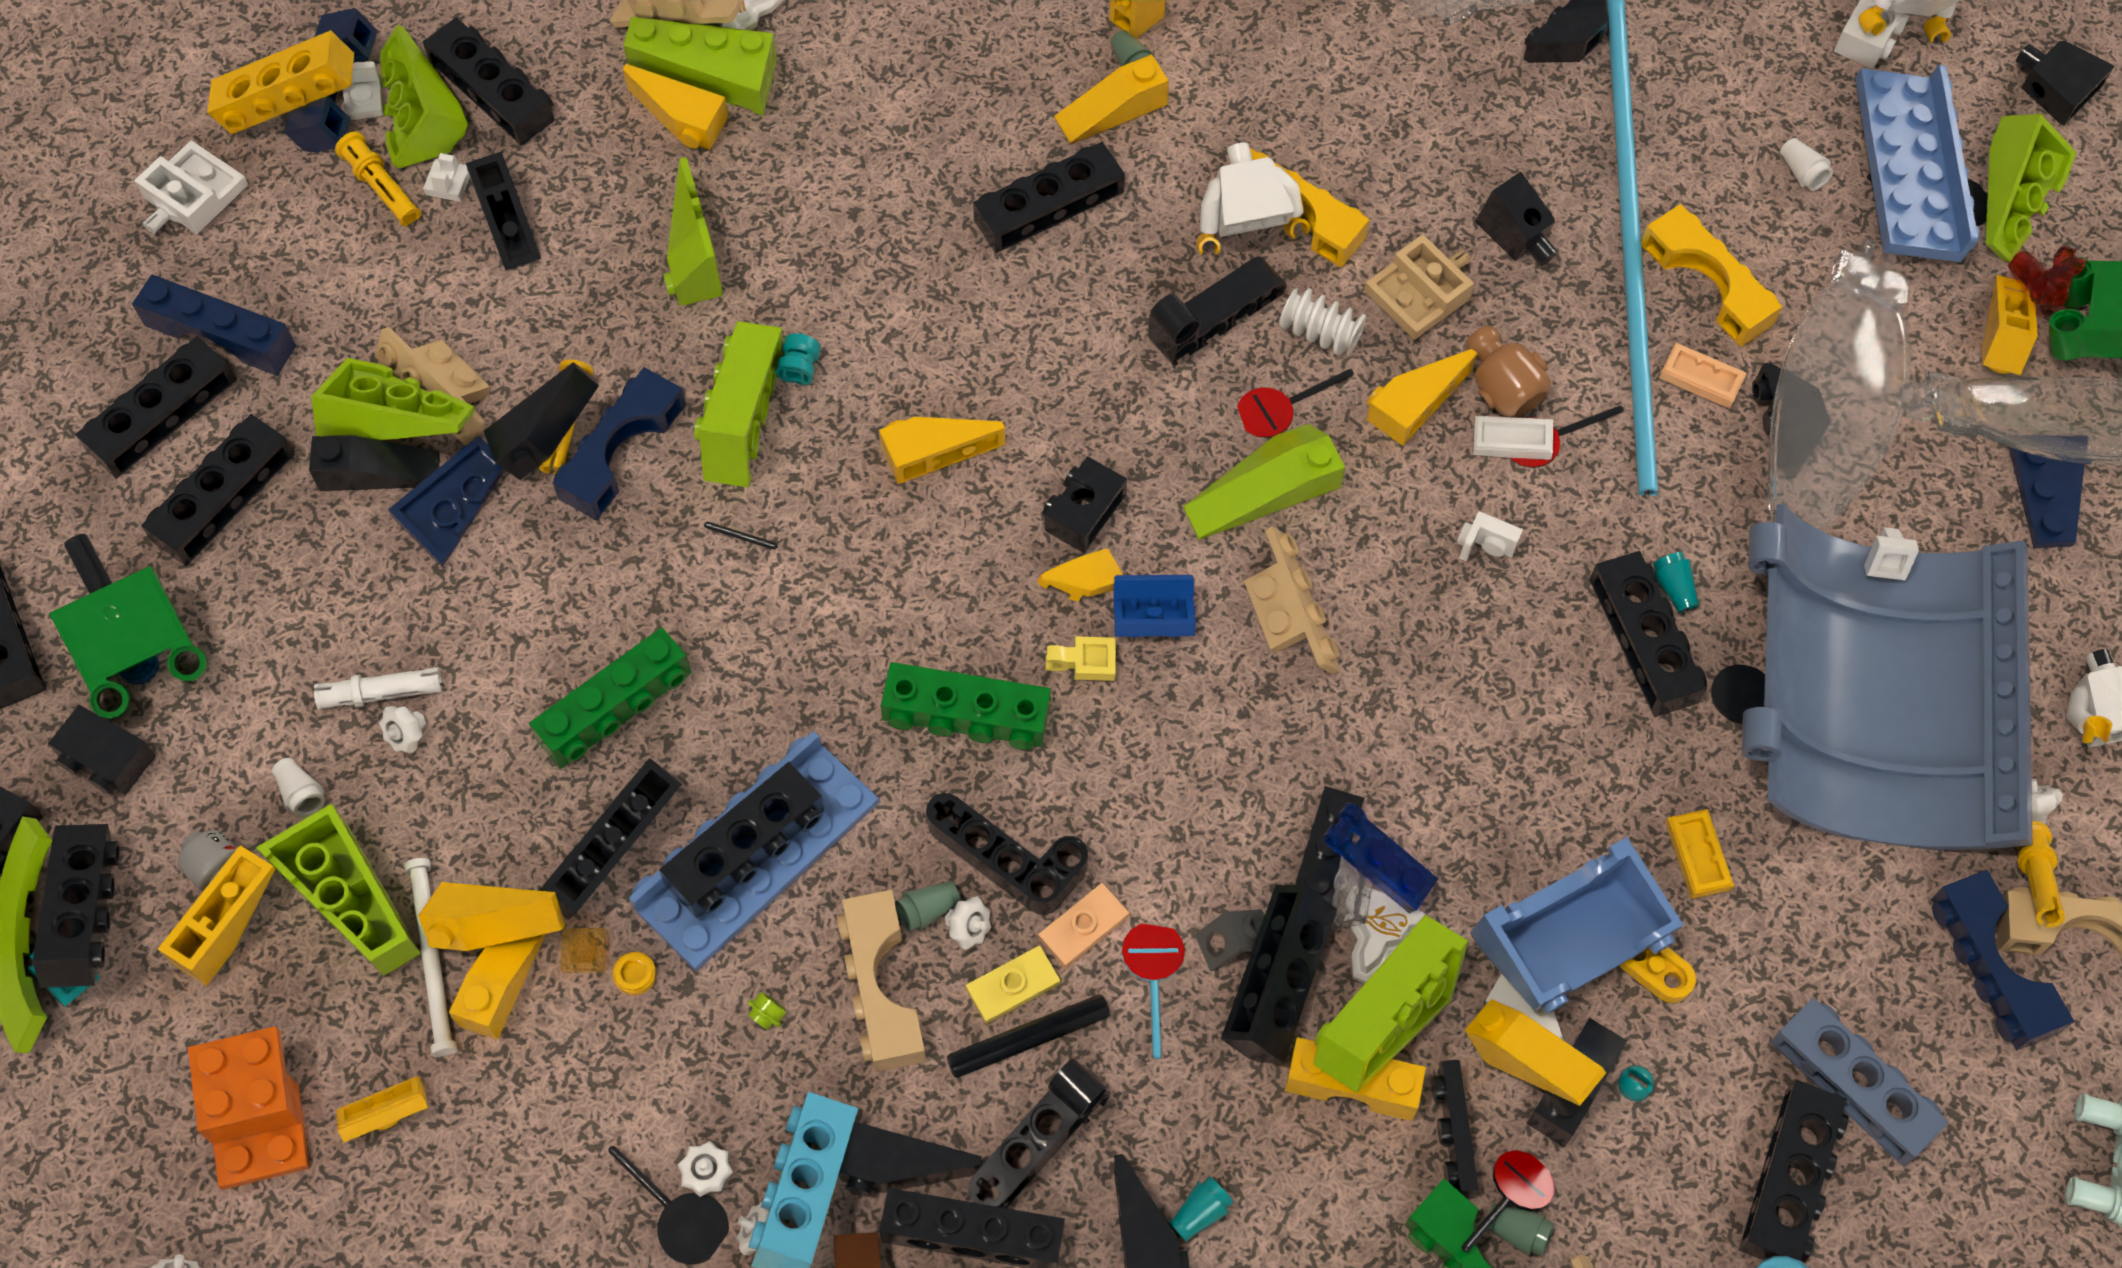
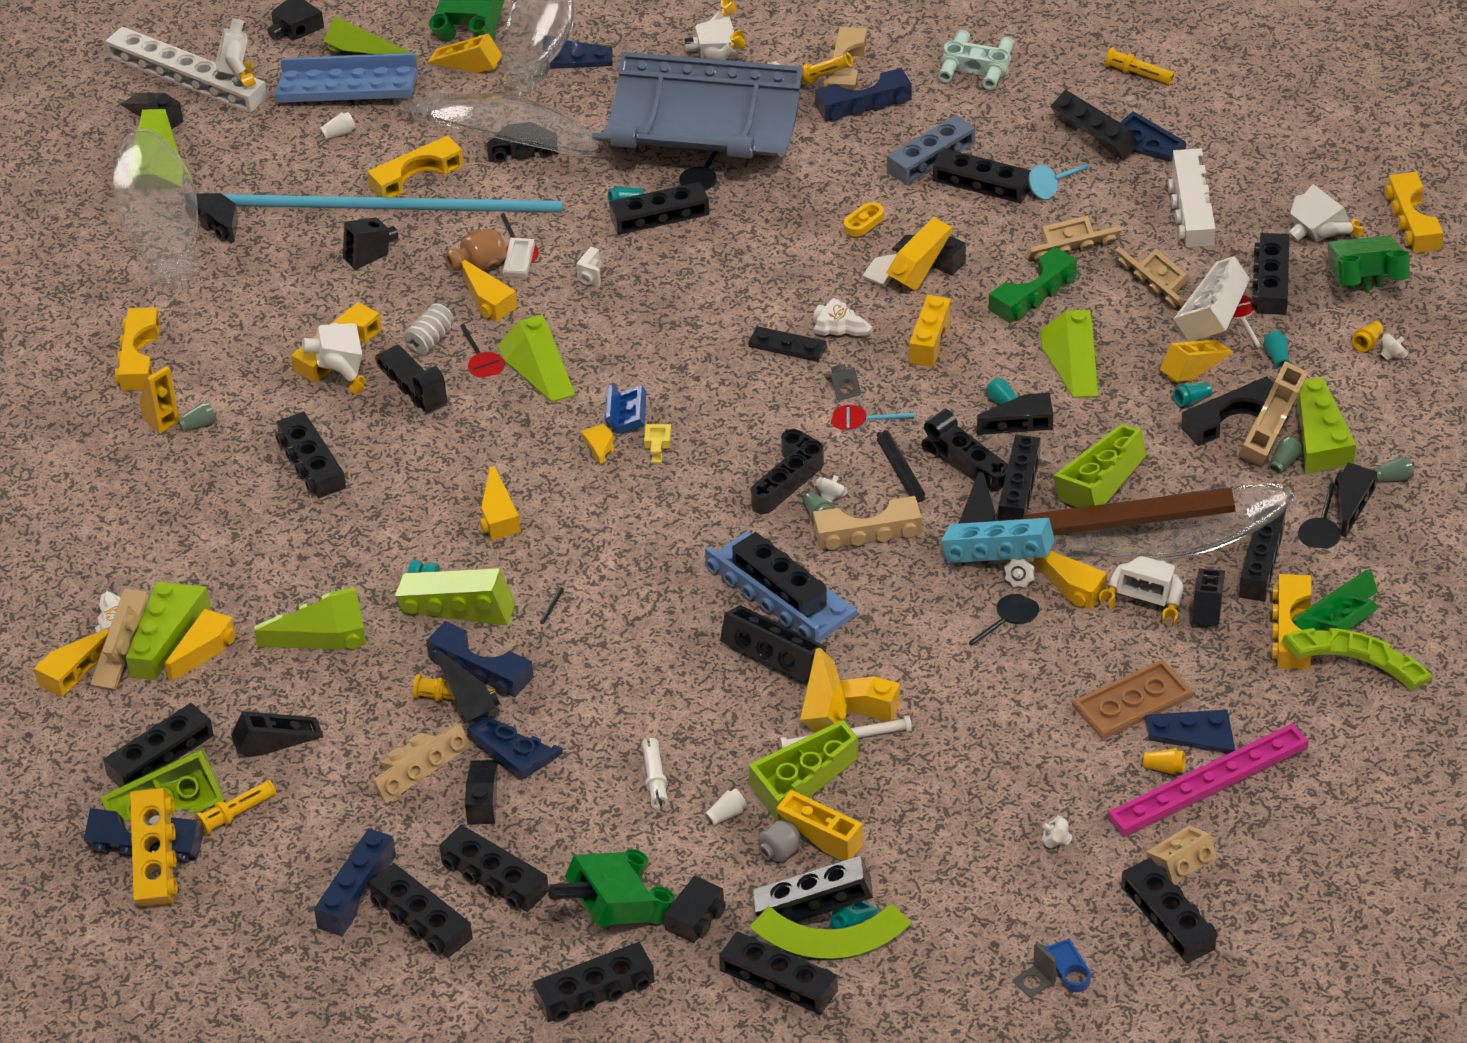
camera: 85 degrees left, 20 degrees down
white plate [134,140,249,234] -> none
orange bracket [188,1026,310,1190] -> none
lime wedge [311,358,475,440] -> none
yellow plate [336,1076,428,1143] -> none
white piece [379,706,426,753] -> none
white tile [423,153,470,202] -> none
green brick [529,627,692,769] -> none
clear yellow plate [560,928,607,973] -> none
yellow tile [612,952,656,996] -> none
white piece [677,1141,733,1197] -> none
lime plate [747,991,787,1030] -> none
green brick [880,662,1051,750] -> none
light yellow plate [965,945,1061,1025] -> none
light nougat plate [1038,883,1130,969] -> none
black brick [1042,456,1127,553] -> none
yellow slope [1054,54,1169,145] -> none
black brick [1221,885,1337,1064] -> none
tan bracket [1244,526,1340,674] -> none
lime wedge [1313,914,1469,1093] -> none
clear blue plate [1323,803,1438,914] -> none
clear plate [1332,839,1380,929] -> none
tan plate [1364,234,1474,340] -> none
black plate [1431,1060,1479,1199] -> none
red piece [1461,1150,1555,1253] -> none
medium blue windscreen [1470,837,1684,1014] -> none
sand green cone [1488,1203,1555,1257] -> none
light nougat plate [1659,343,1747,409] -> none
yellow plate [1665,809,1734,899] -> none
white tile [1864,527,1919,581] -> none
clear red bar [2008,246,2086,308] -> none

